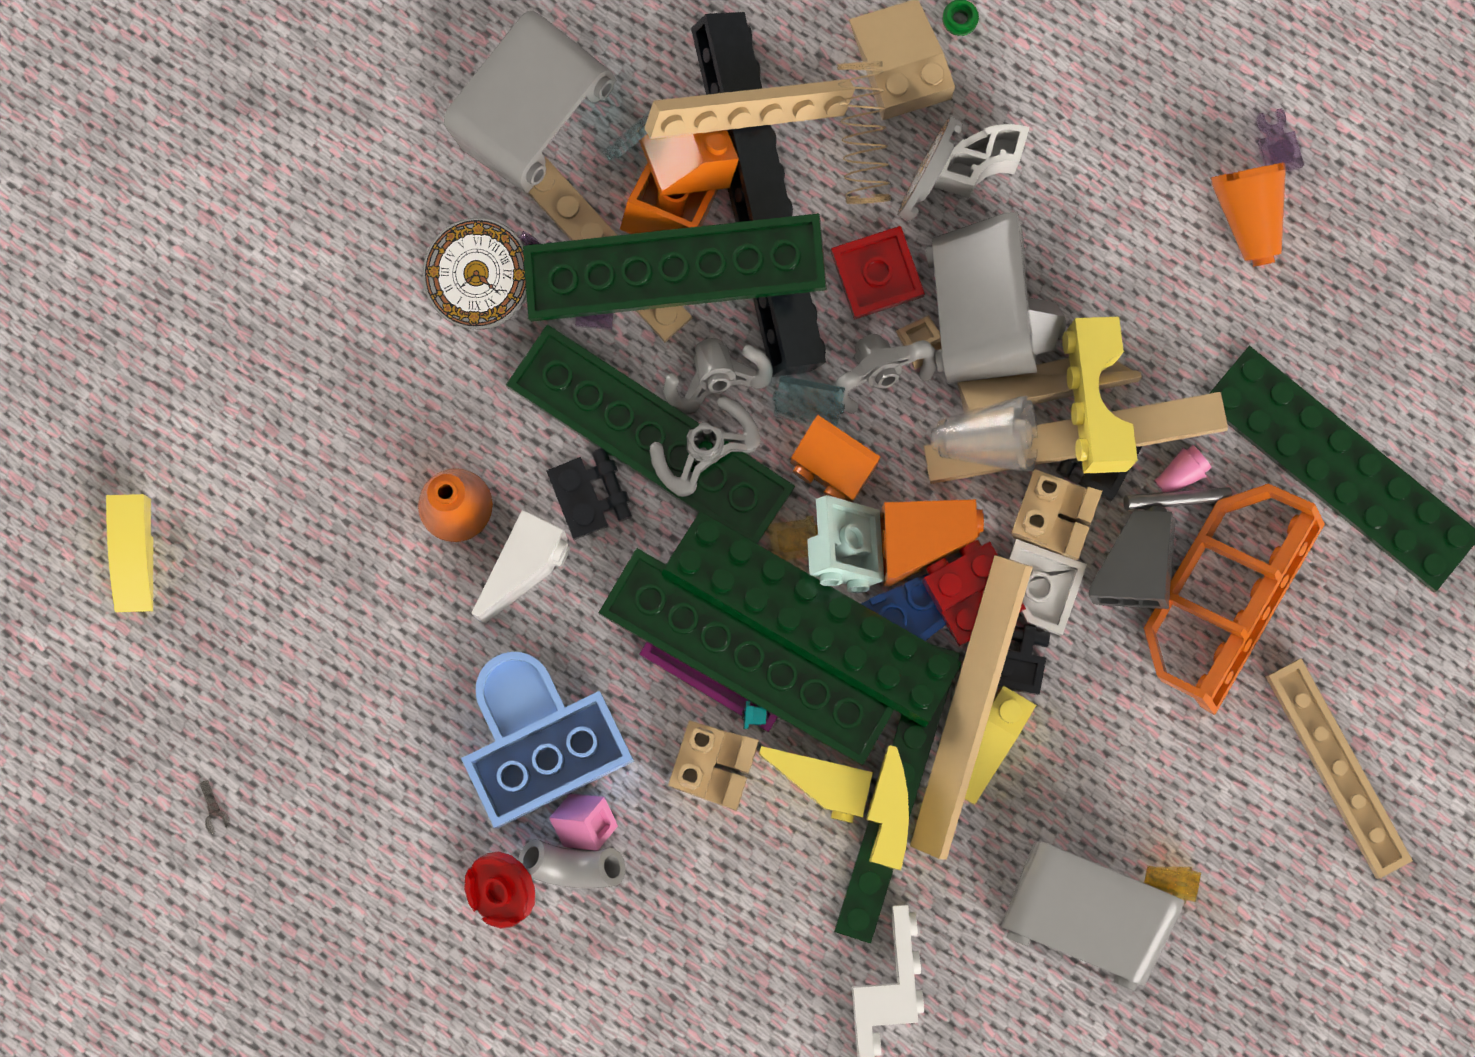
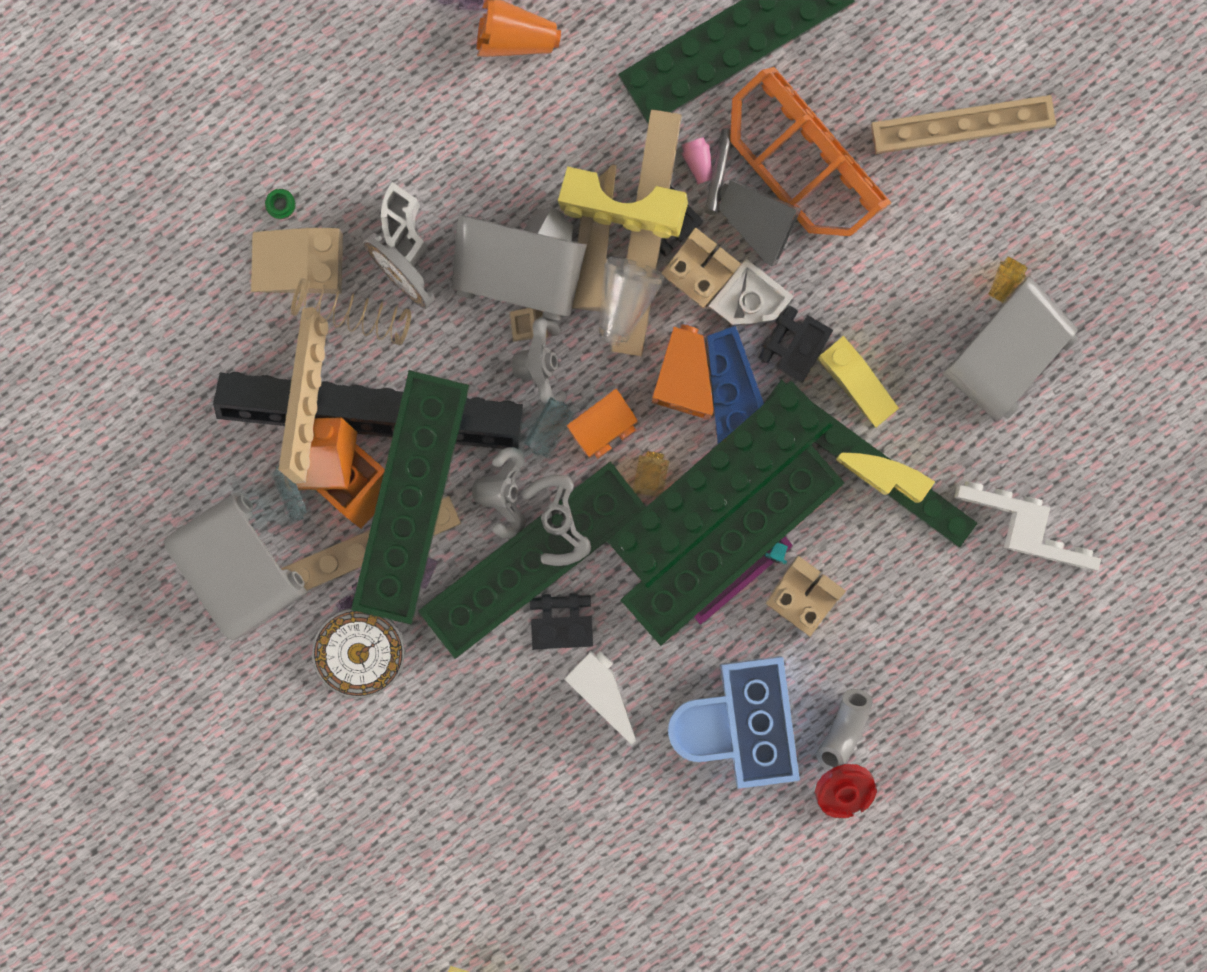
camera: 65 degrees left, 5 degrees up
orange cone [418,468,493,542] -> none
bright pink panel [549,794,618,851] -> none
light yellow slope [759,746,873,823] -> none
light aqua plate [807,495,884,593] -> none
red plate [830,226,925,320] -> none
tan tile [910,555,1033,859] -> none
red plate [922,540,1026,647] -> none

